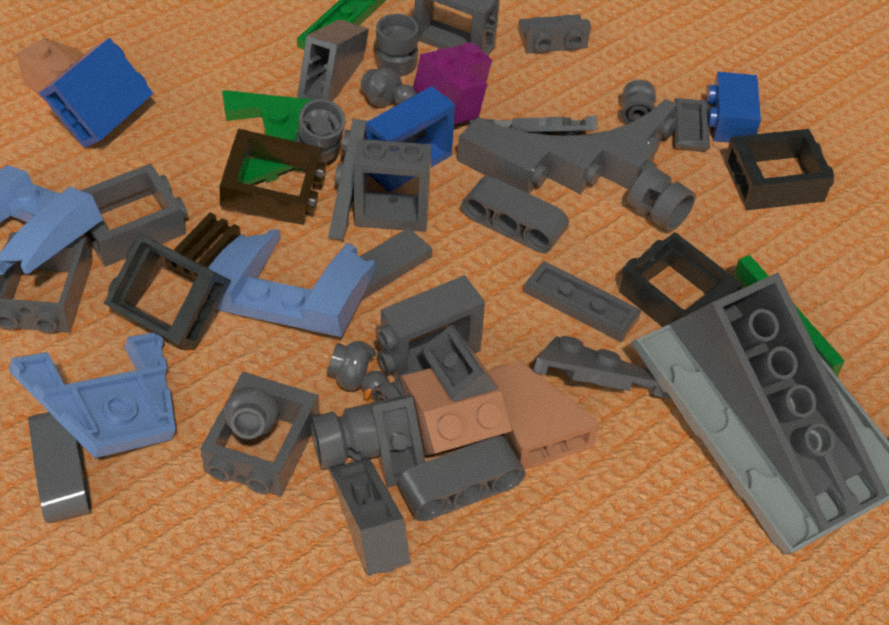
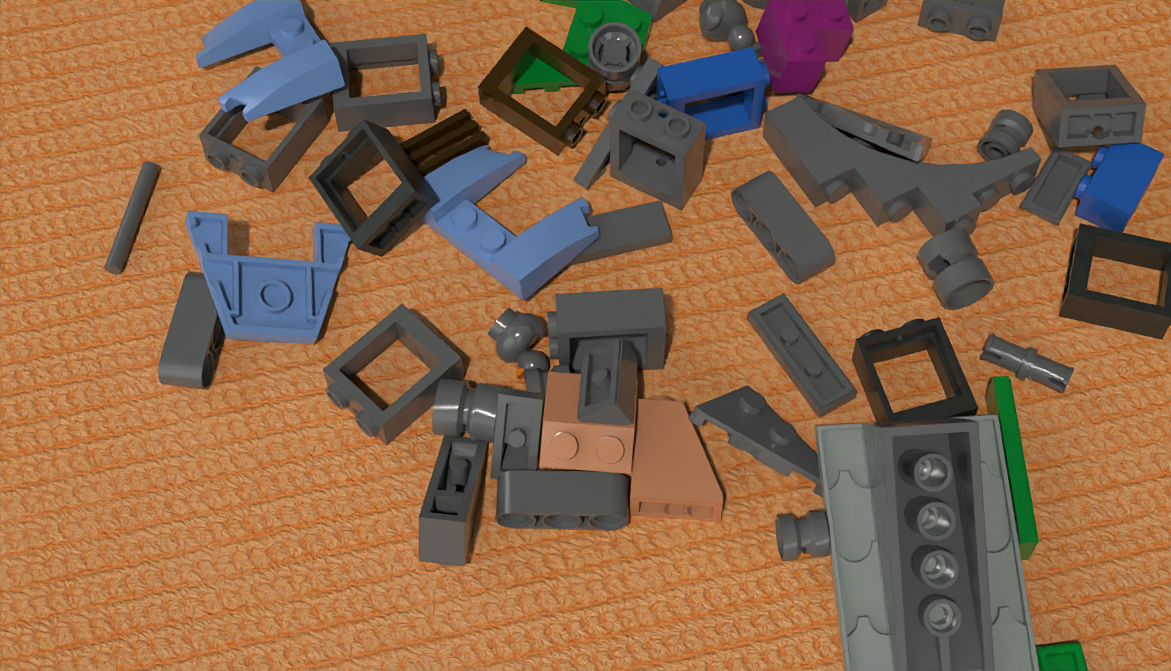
camera: 30 degrees right, 10 degrees up
dark grey animal [222,387,278,439] -> none
none -> dark grey wheel [775,511,830,562]
none -> dark grey pin [980,333,1074,394]
none -> dark grey window [1032,65,1146,147]

